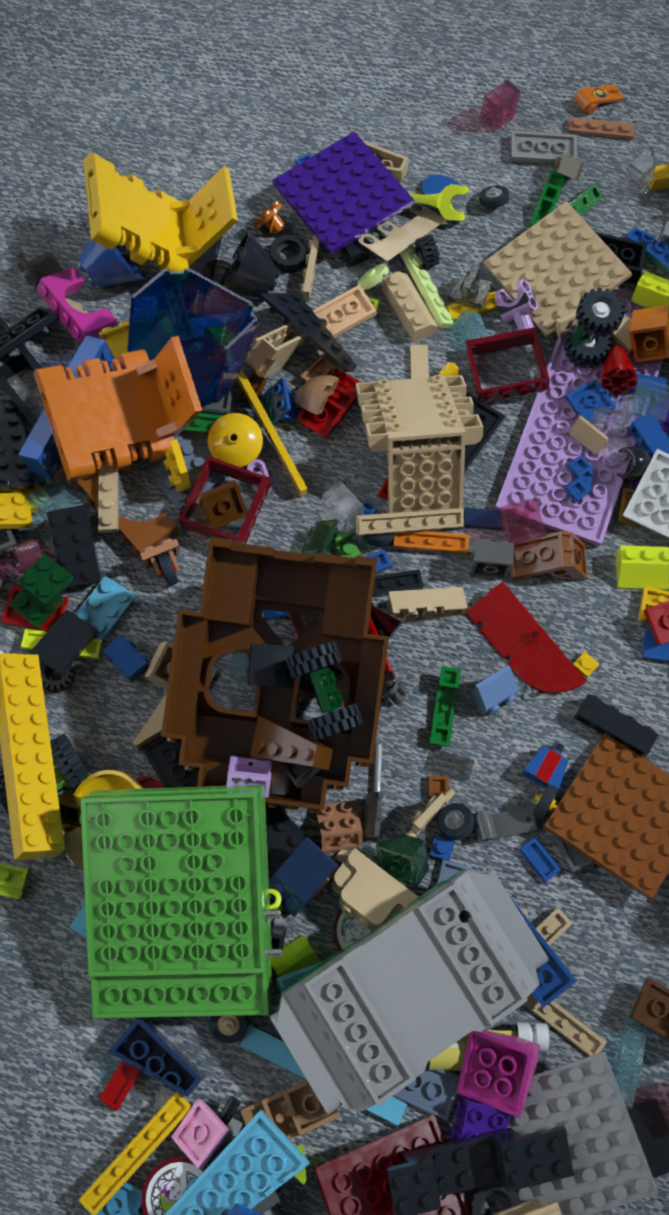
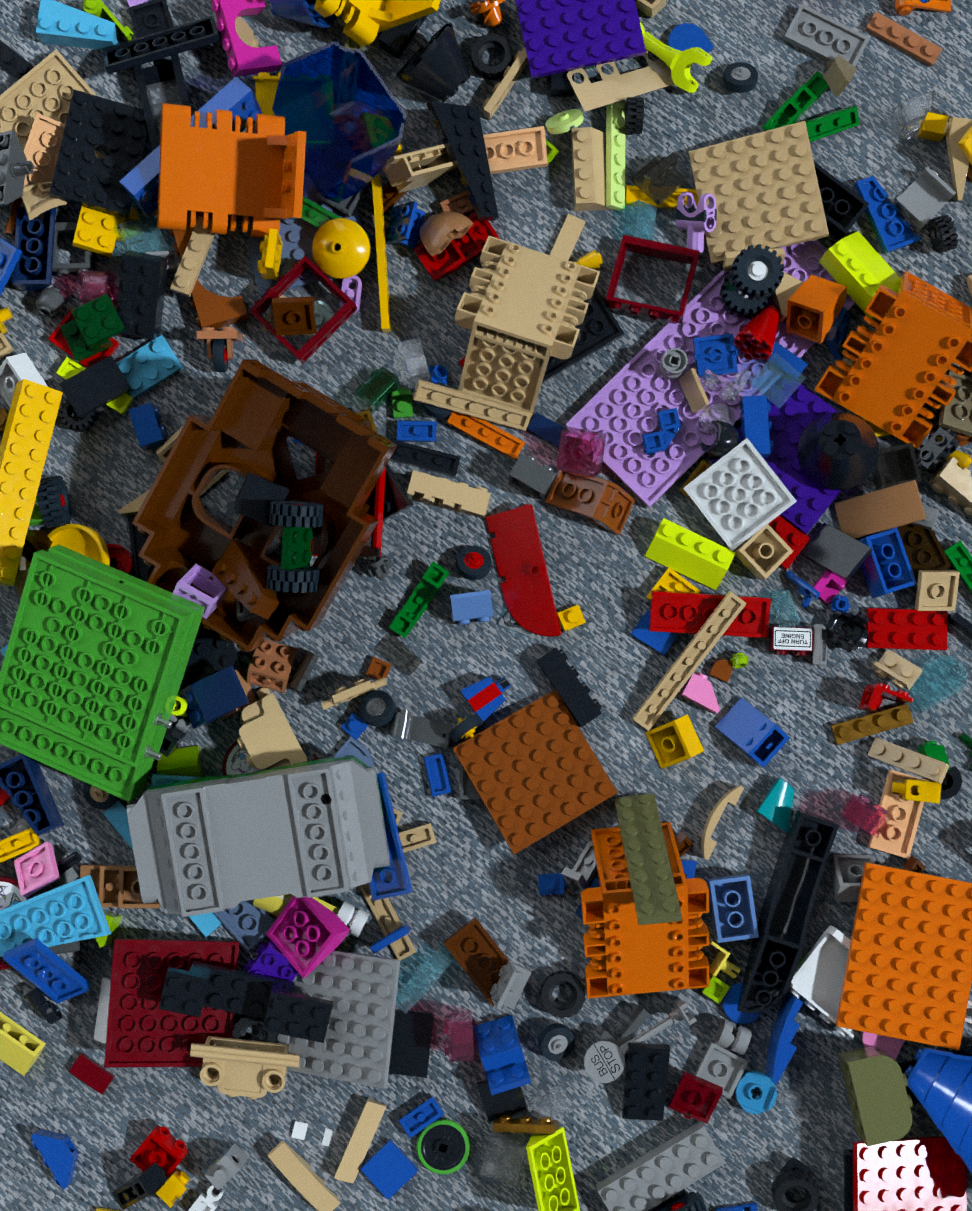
camera: 25 degrees right, 15 degrees up
light grey bar [373,744,382,792] -> none
clear green slope [376,835,429,887] -> none
none -> blue tile [370,924,411,954]
none -> black wheel [456,546,492,580]
none -> light grey wheel [659,348,688,380]

